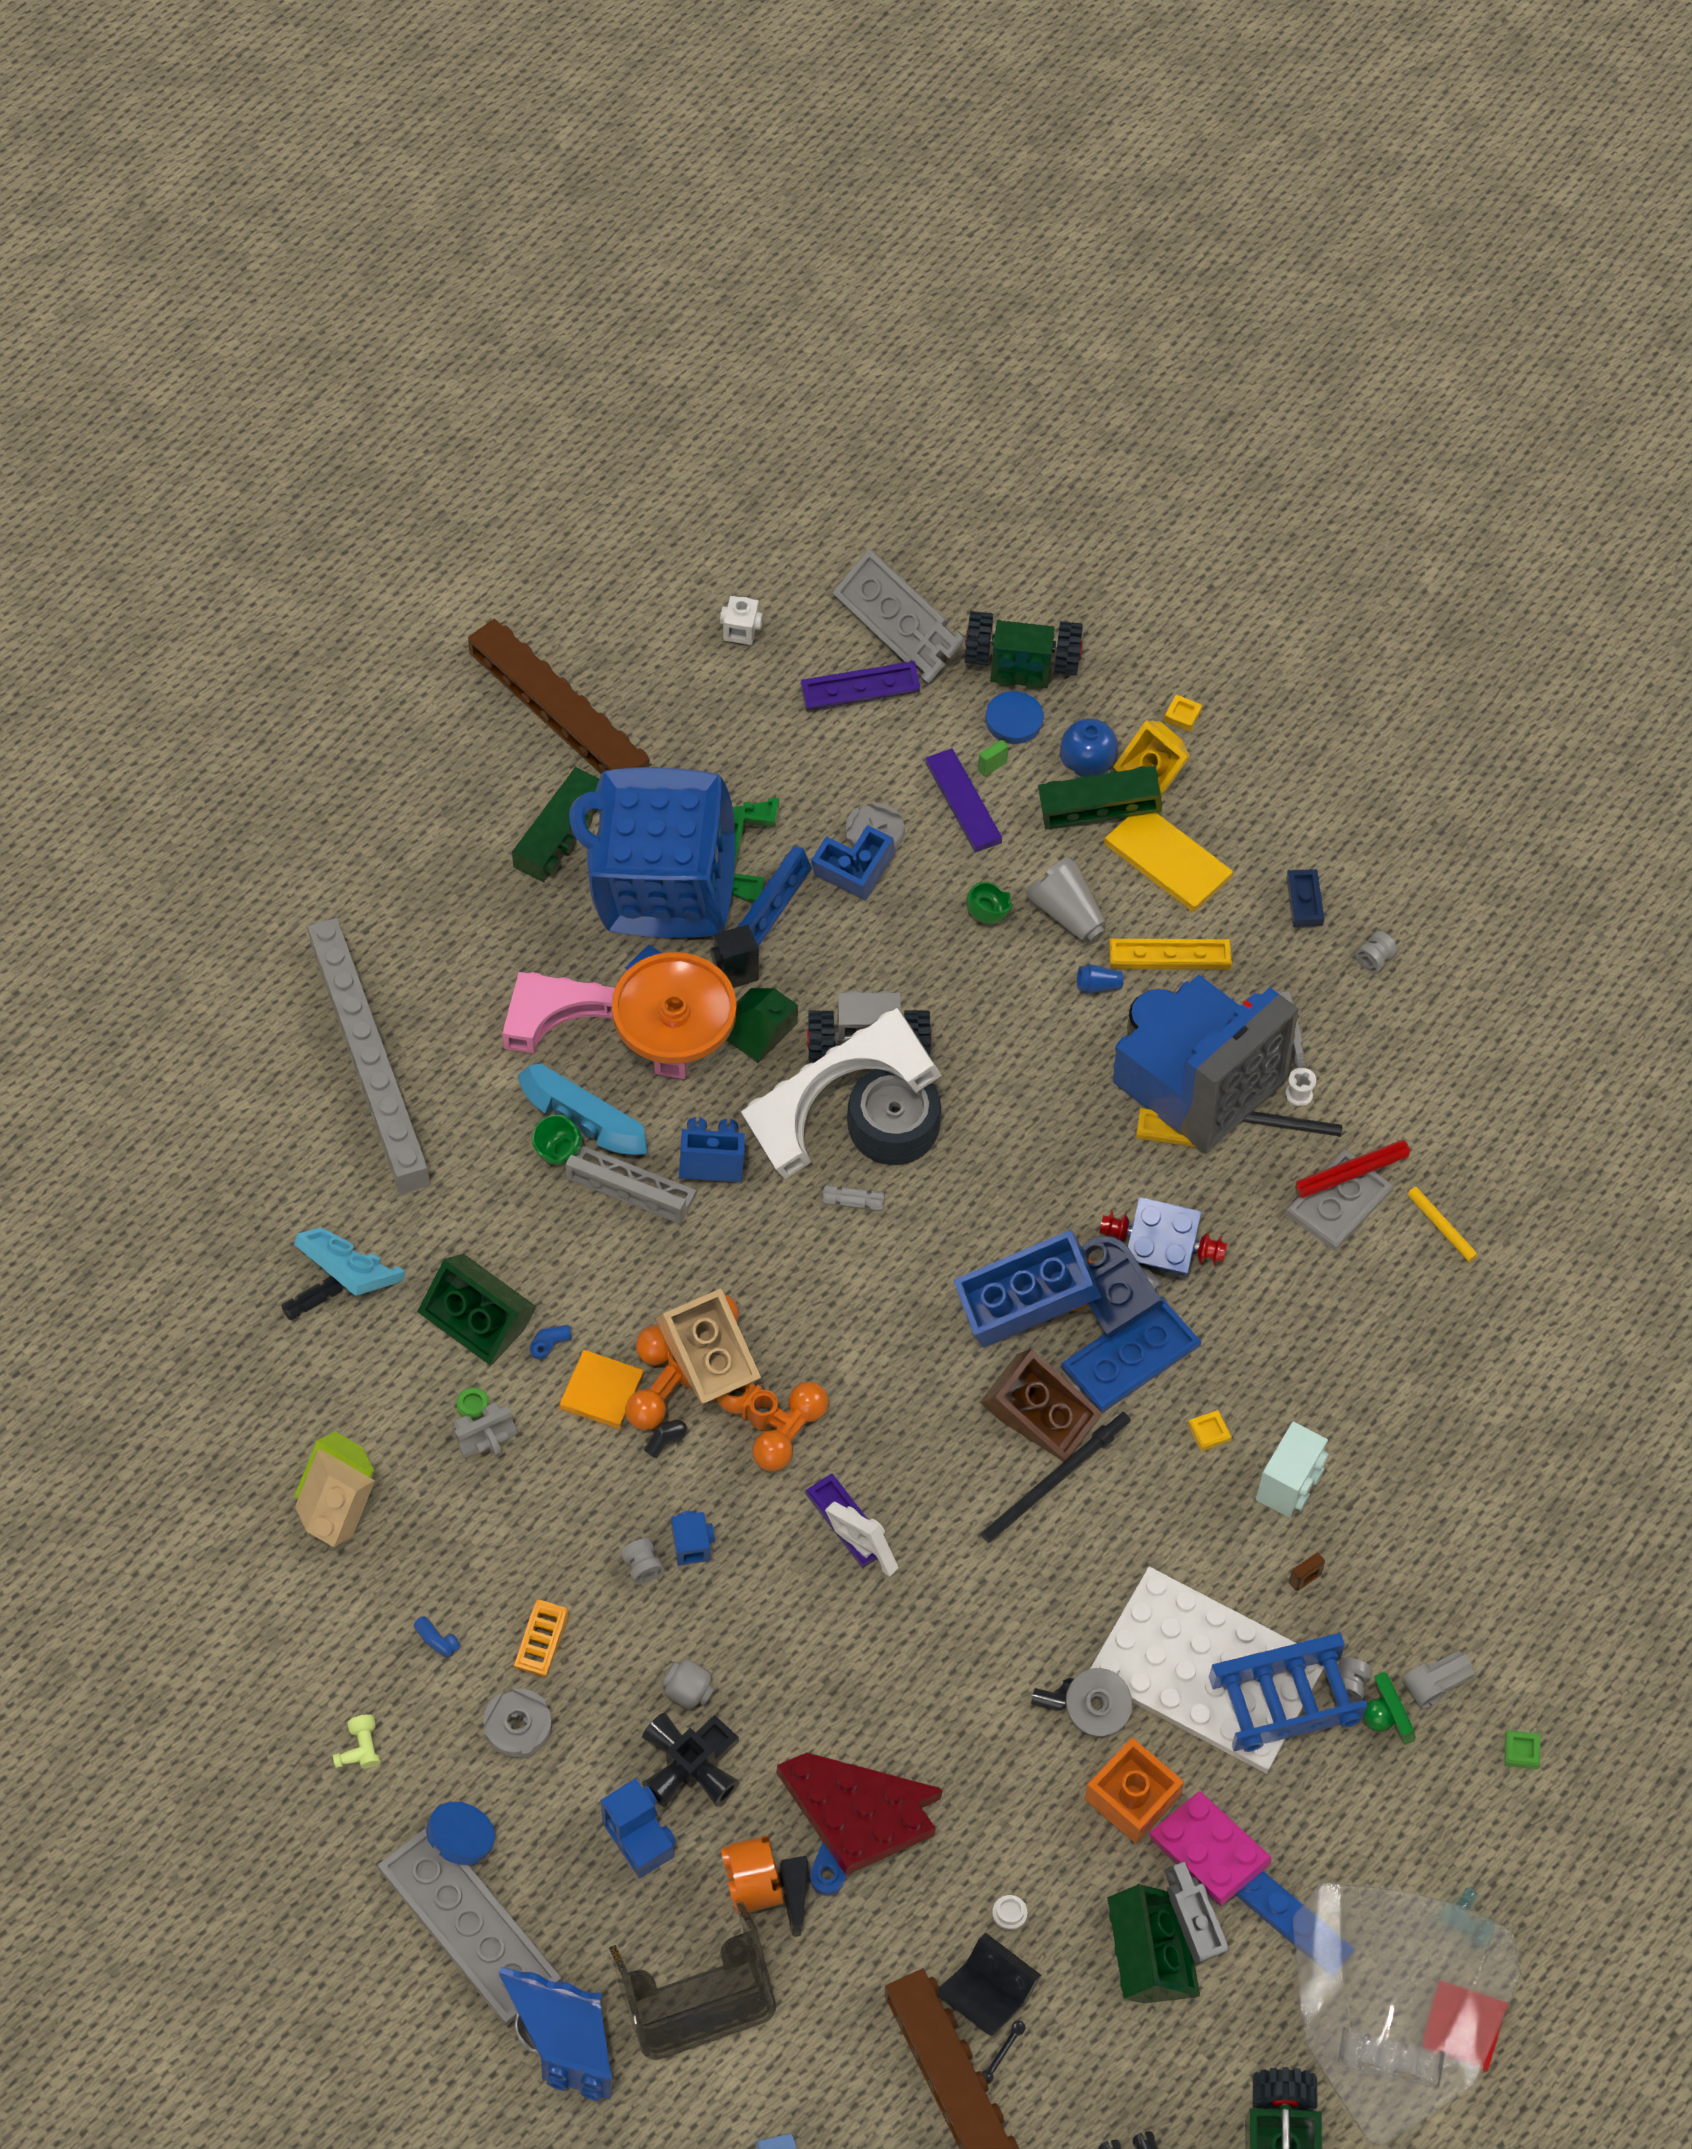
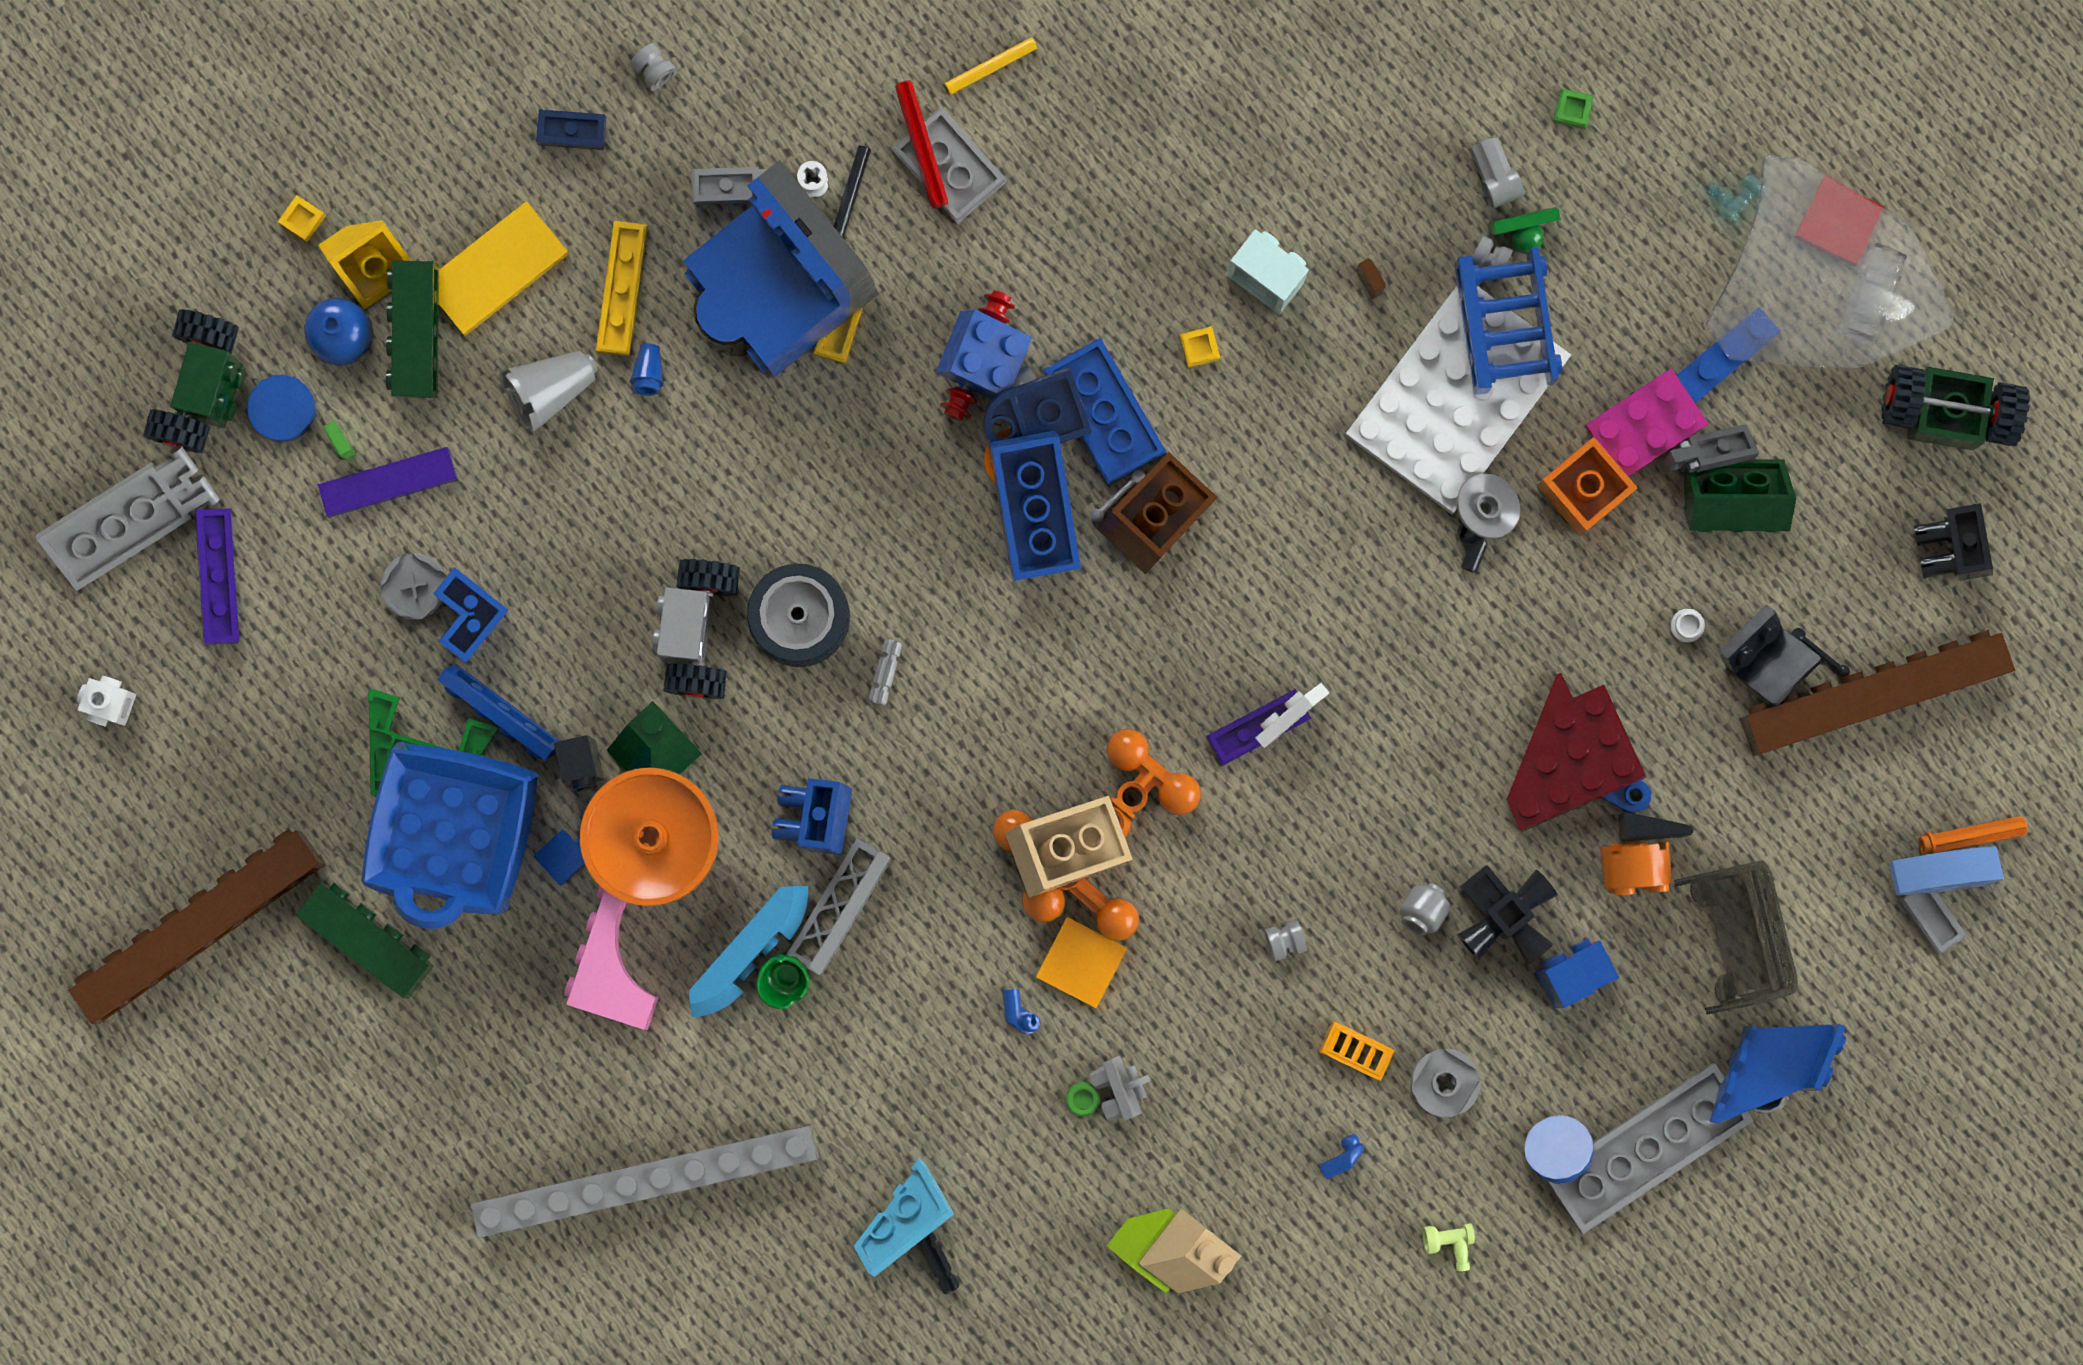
camera: 85 degrees left, 25 degrees up
dark green slope [417,1253,537,1365] -> none
black arm [644,1420,688,1458] -> none
blue brick [671,1511,715,1566] -> none
white arch [741,1008,942,1179] -> none
green hair [966,882,1014,924] -> none
black bar [980,1412,1131,1543] -> none

